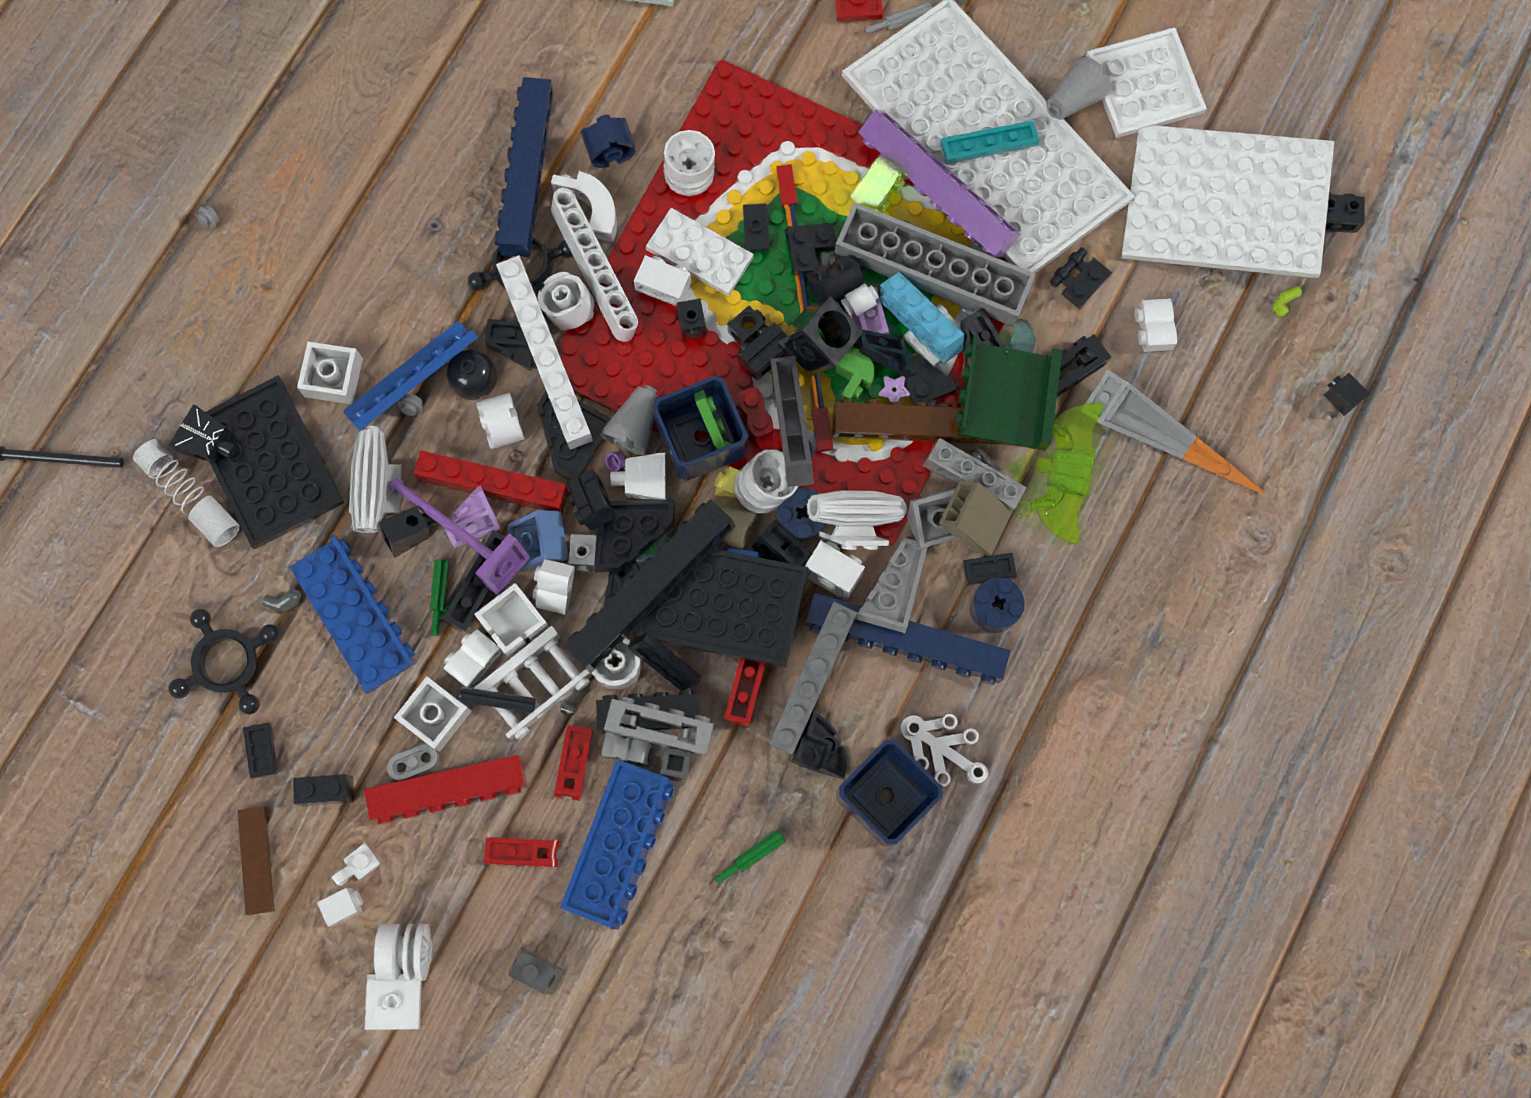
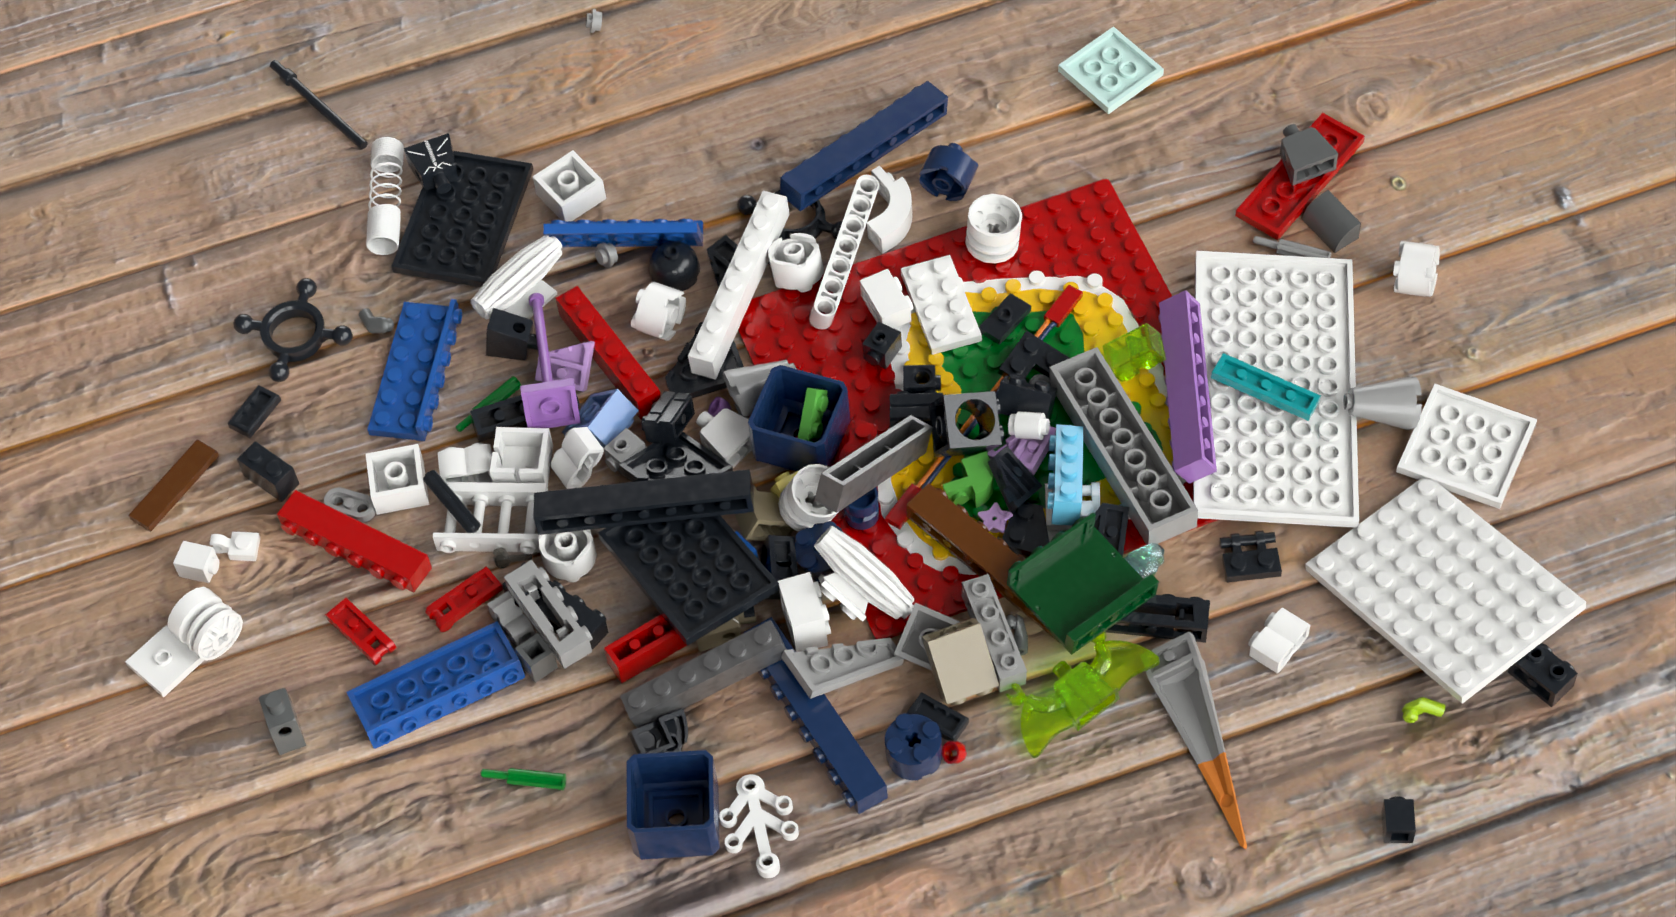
camera: 50 degrees right, 20 degrees down
black plate [627,632,701,691] -> none
none -> red hinge [942,741,967,764]

